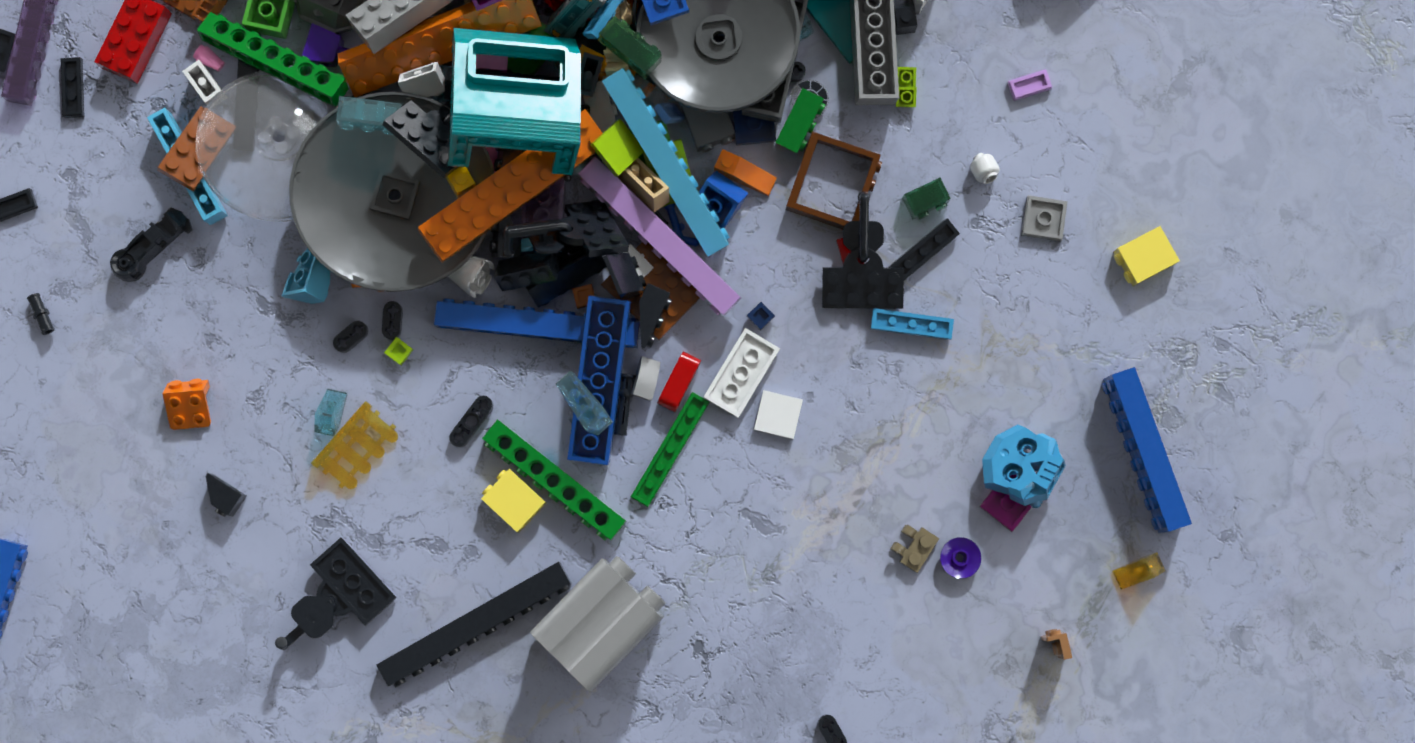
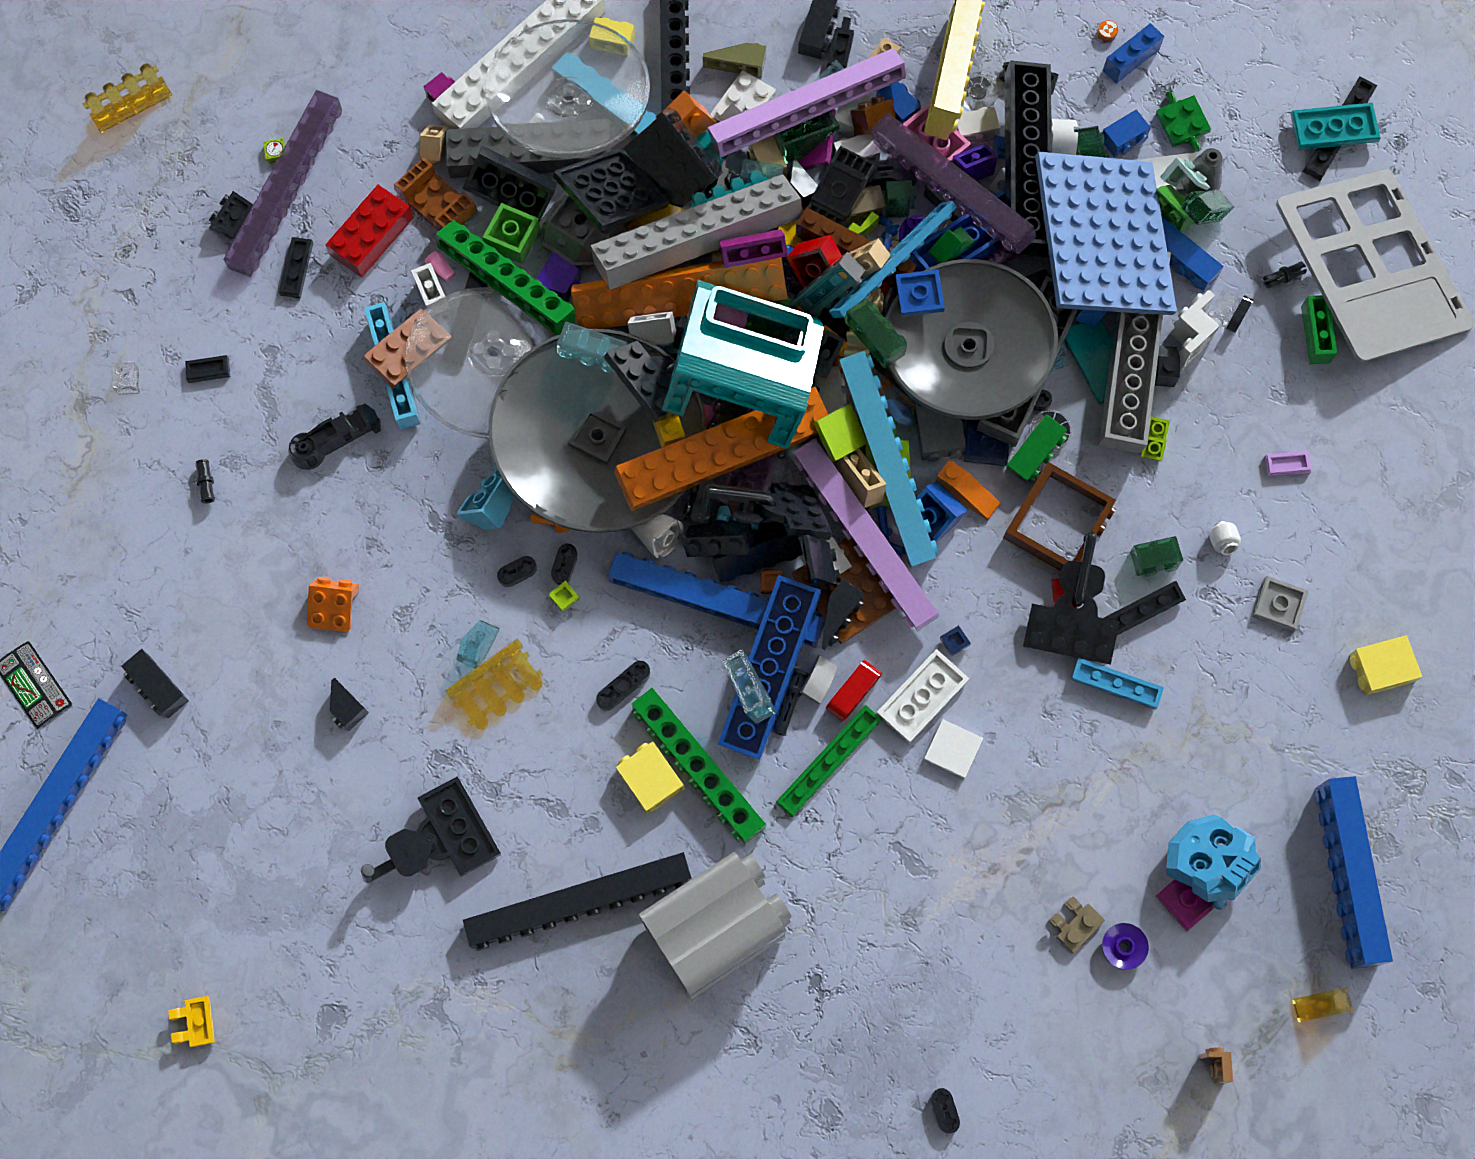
camera: 15 degrees right, 10 degrees down
none -> black brick [121,649,189,718]

